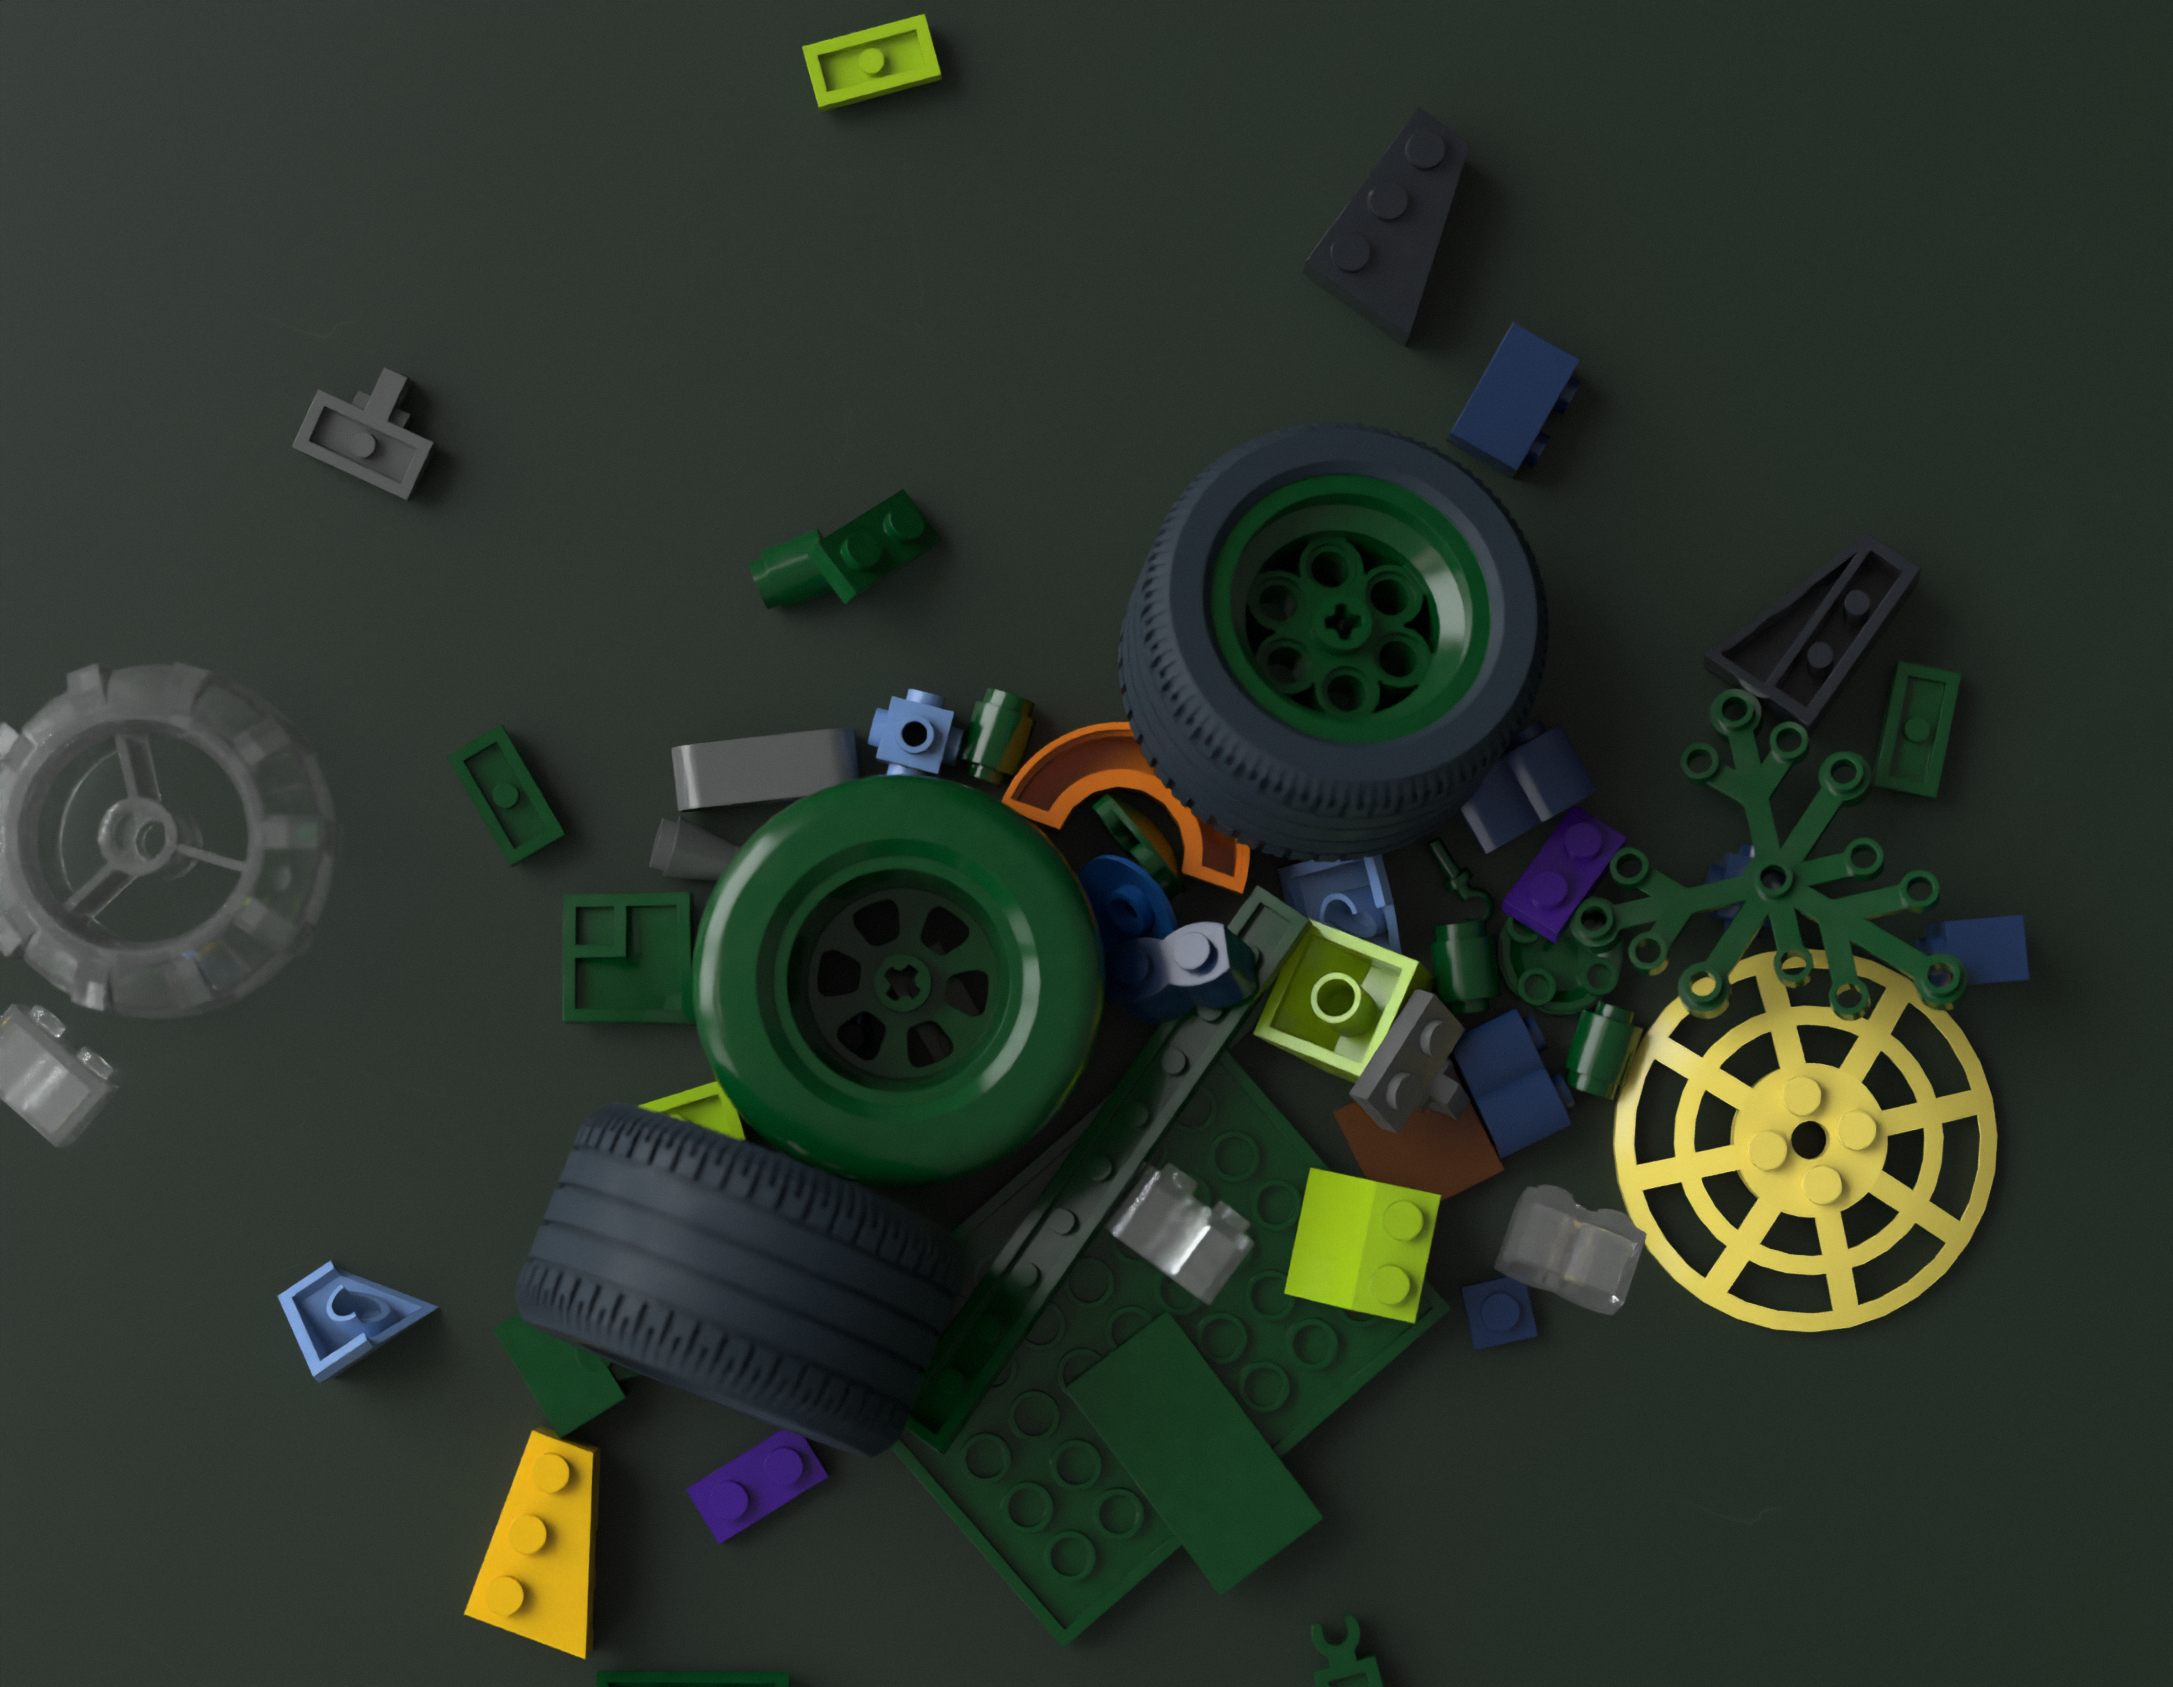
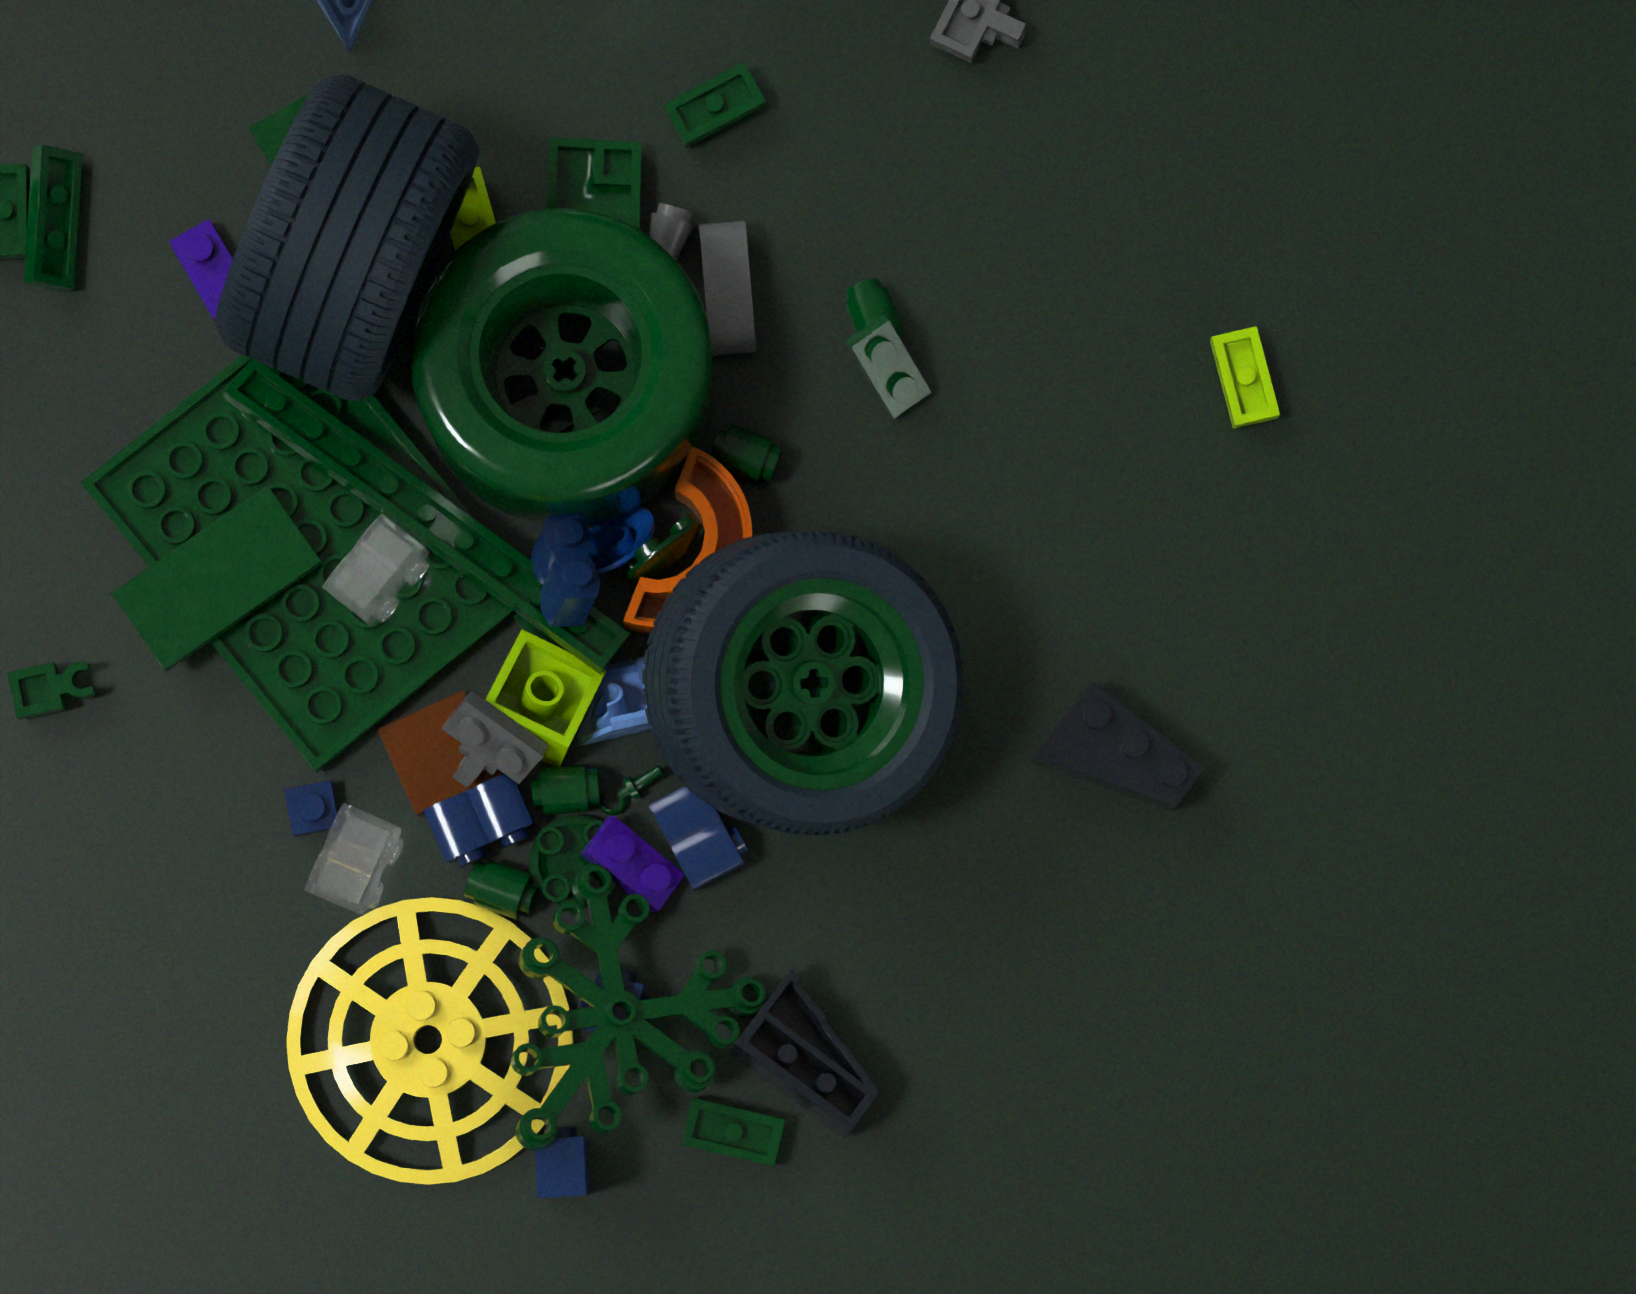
camera: 85 degrees right, 5 degrees down
yellow wedge [464,1425,601,1659] -> none
medium blue brick [868,689,964,778] -> none
lime slope [1284,1167,1441,1323] -> none
dark blue brick [1446,322,1582,478] -> none

